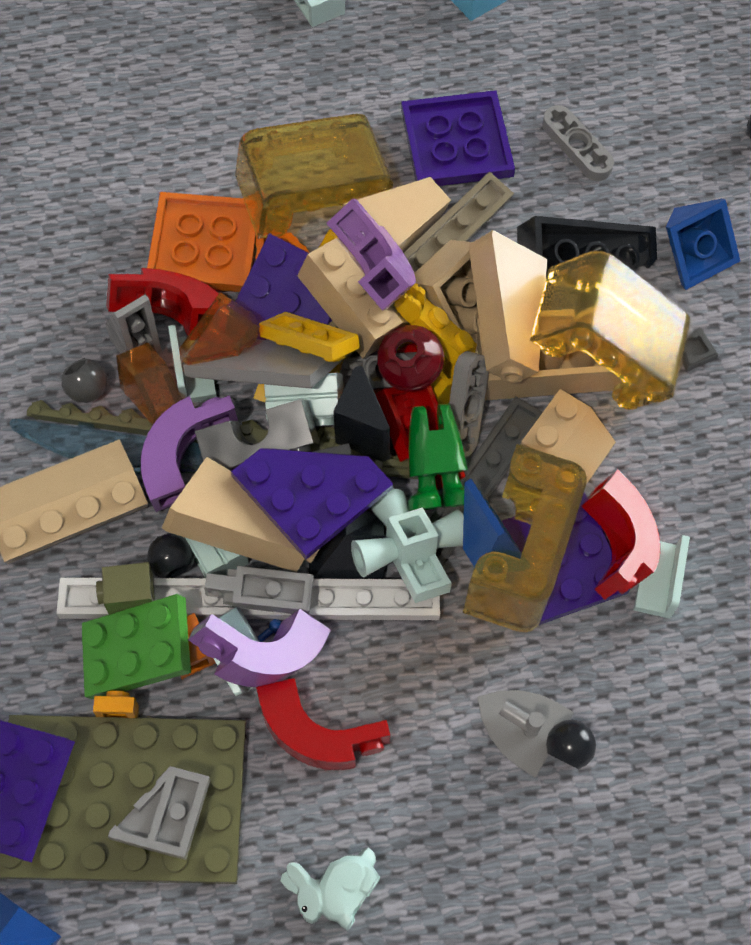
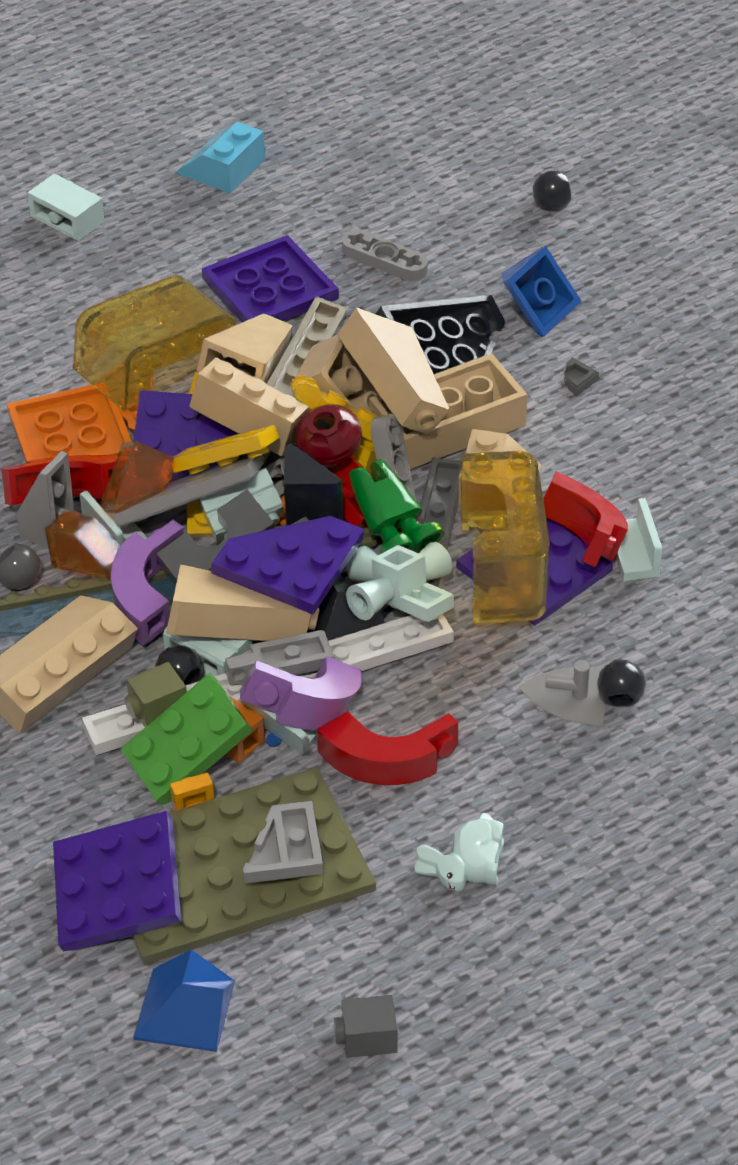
camera: 20 degrees left, 20 degrees down
medium lavender arch [327,199,416,310] -> none
blue slope [463,478,530,575] -> none
clear yellow windscreen [530,251,690,410] -> none

